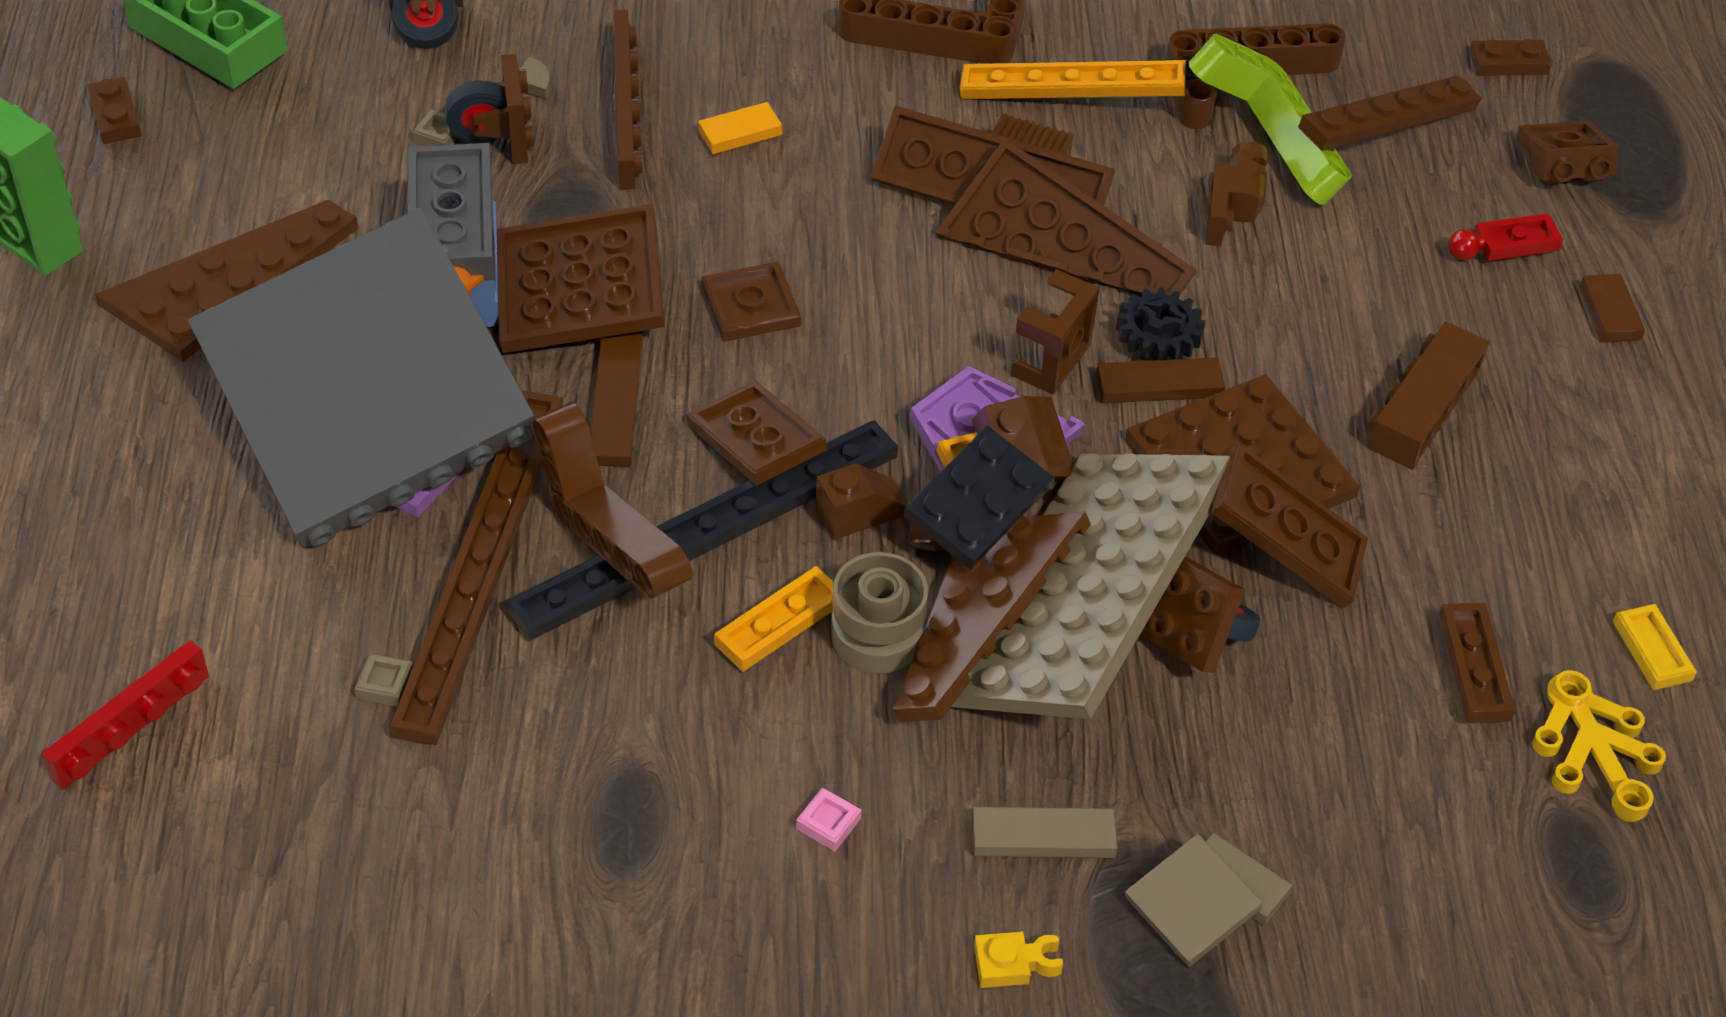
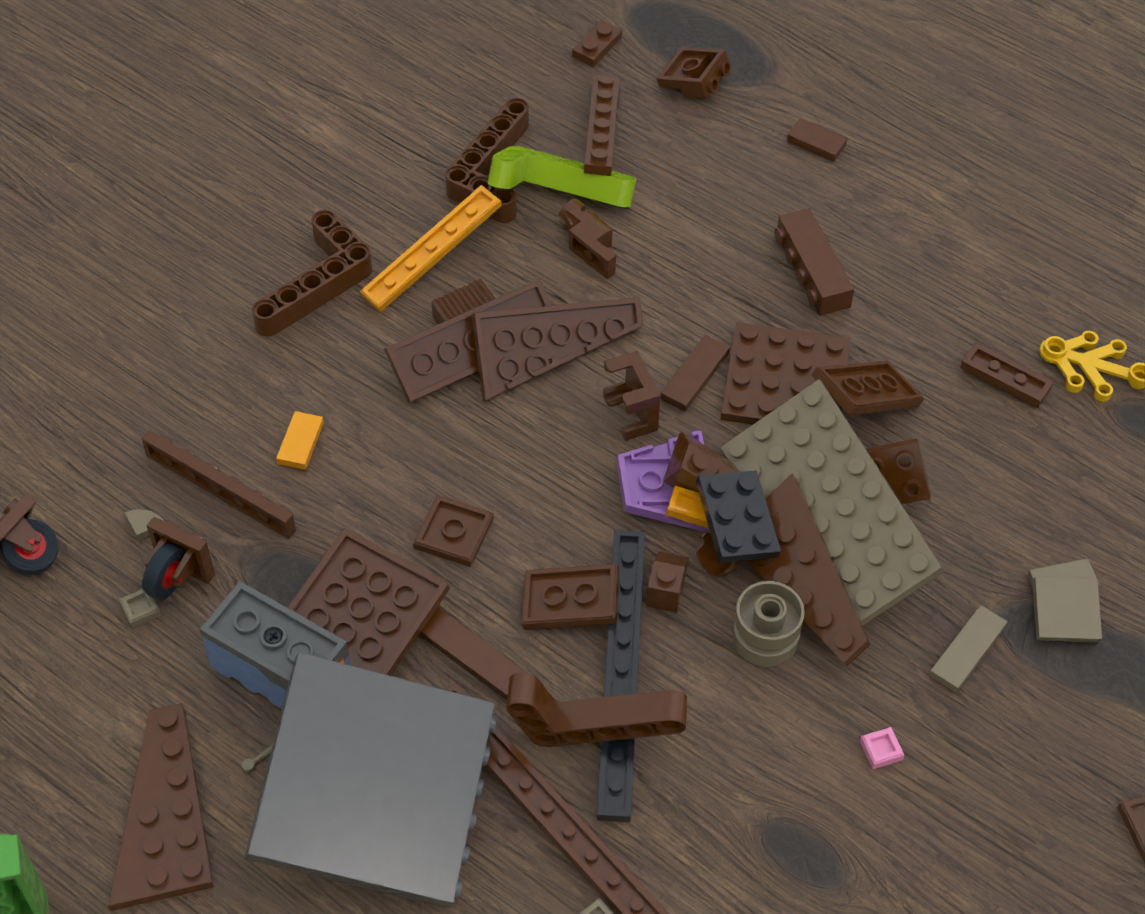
camera: 50 degrees left, 5 degrees up
light orange plate [714,566,834,672] -> none
yellow plate [974,932,1063,988] -> none
black gear [1116,287,1205,361] -> none
red plate [1448,213,1564,261] -> none
yellow tile [1612,604,1697,690] -> none

